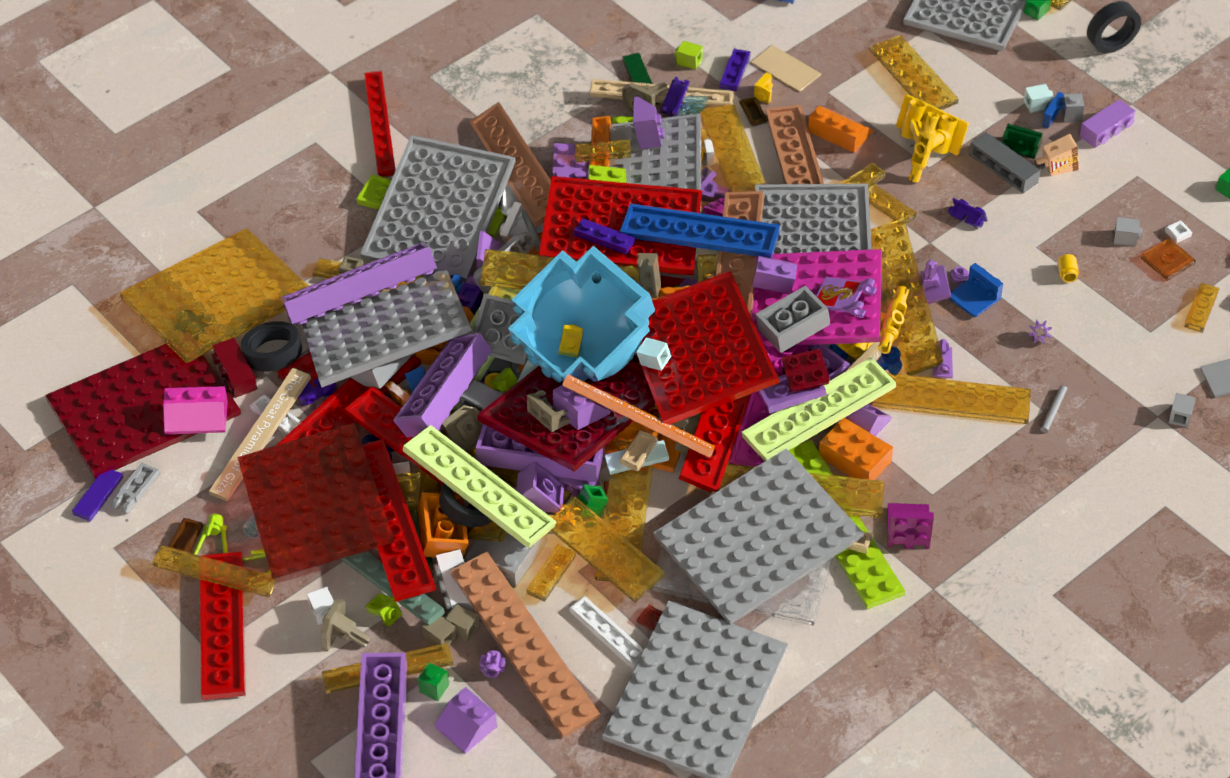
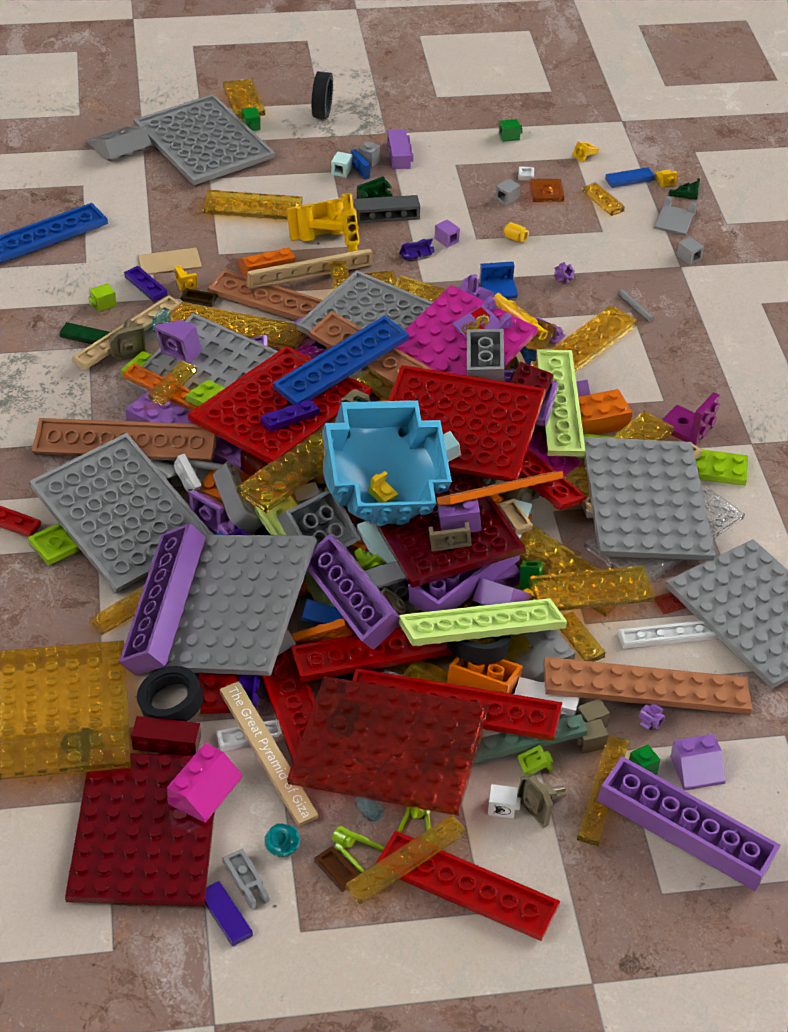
camera: 60 degrees left, 5 degrees down
dark tan tile [338,256,364,274] -> none
dark purple hinge [660,77,690,117] -> none
medium lavender slope [752,255,797,295] -> none
light nougat torso [1034,134,1079,176] -> none
none -> tan tile [247,249,372,289]
none -> teal hair [264,823,301,857]
none -> medium lavender brick [434,219,460,247]

